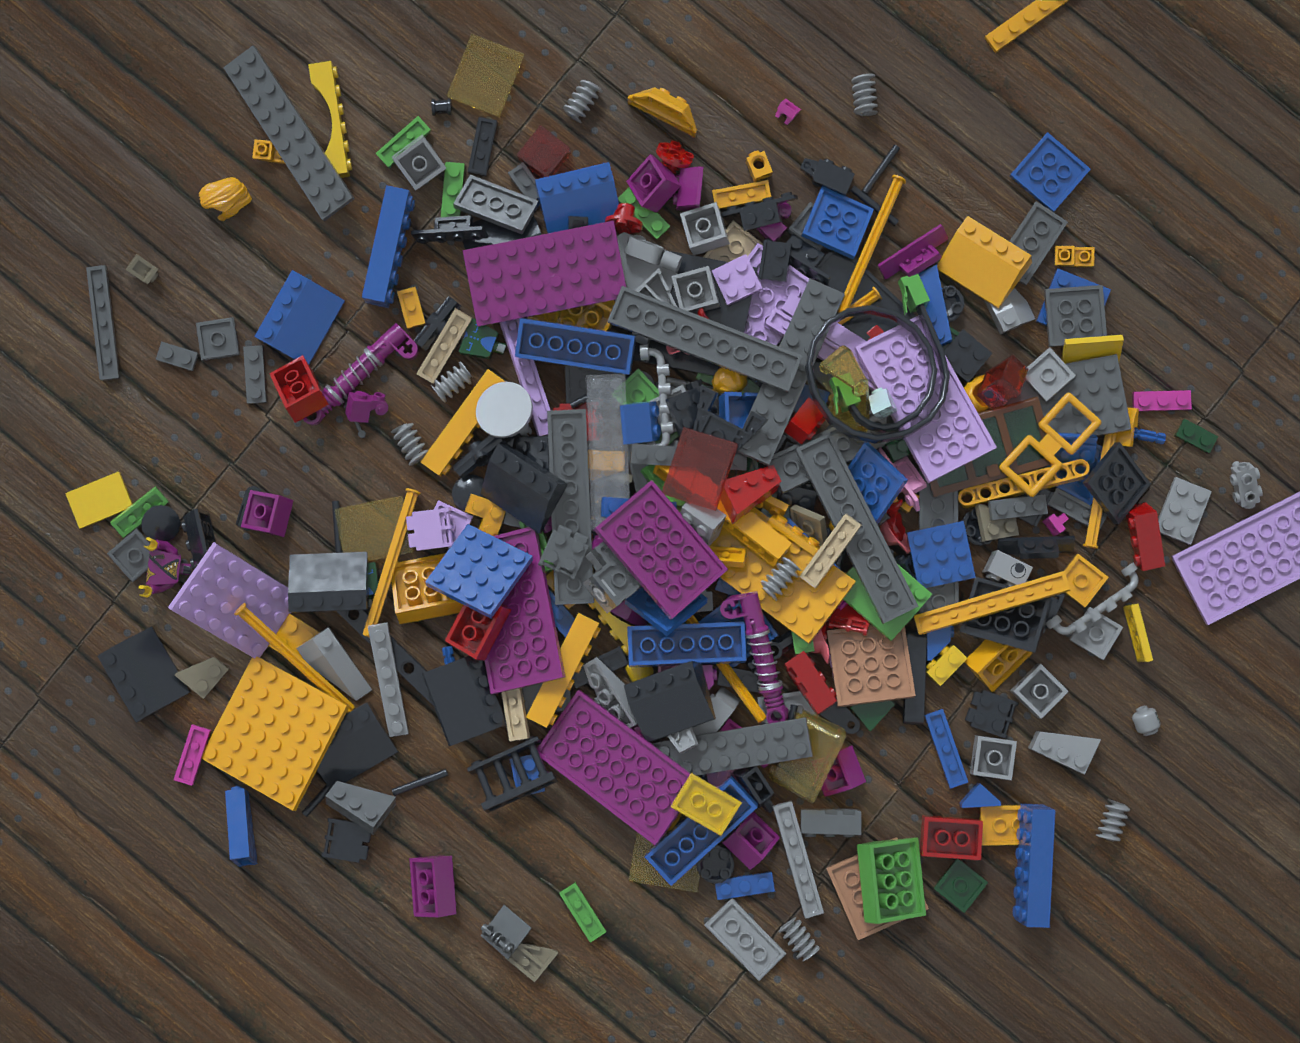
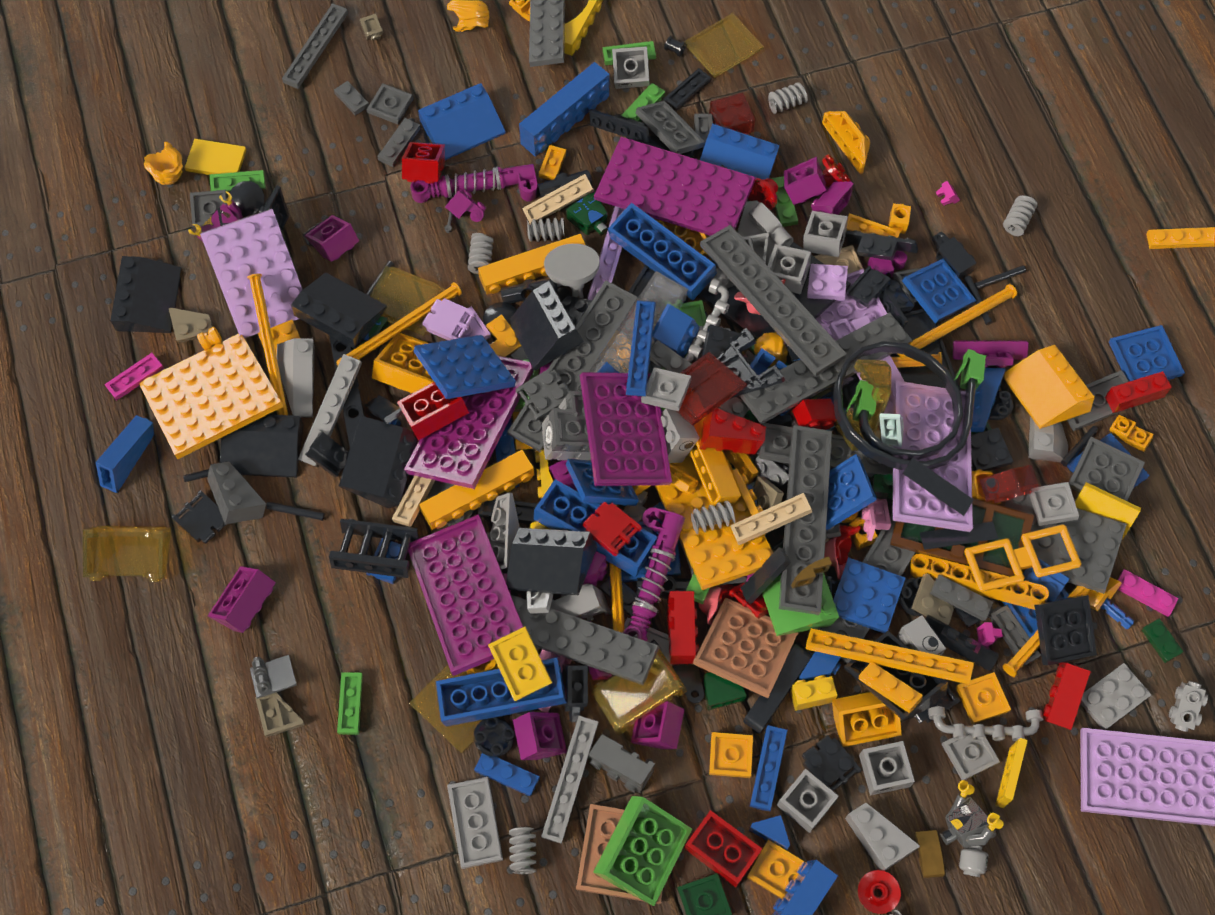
camera: 30 degrees right, 20 degrees down
none -> clear yellow windscreen [83,526,171,582]
none -> light orange hair [144,142,183,185]
none -> light orange wheel [197,326,223,351]
none -> black plate [305,432,349,477]
none -> black tile [364,395,403,424]
none -> red plate [583,502,642,556]
none -> blue tile [626,301,656,396]
none -> light grey plate [641,368,691,411]
none -> light orange plate [709,732,753,778]
none -> black tile [741,547,791,604]
none -> pearl gold slope [791,557,832,589]
none -> red dish [858,870,901,914]
none -> light orange plate [859,661,923,713]
none -> black sticker [902,458,974,516]
none -> pearl gold slope [915,830,945,878]
none -> black sticker [919,521,998,550]
none -> torso [940,780,1004,848]
none -> black bar [1061,426,1099,466]
none -> red brick [1105,371,1172,413]

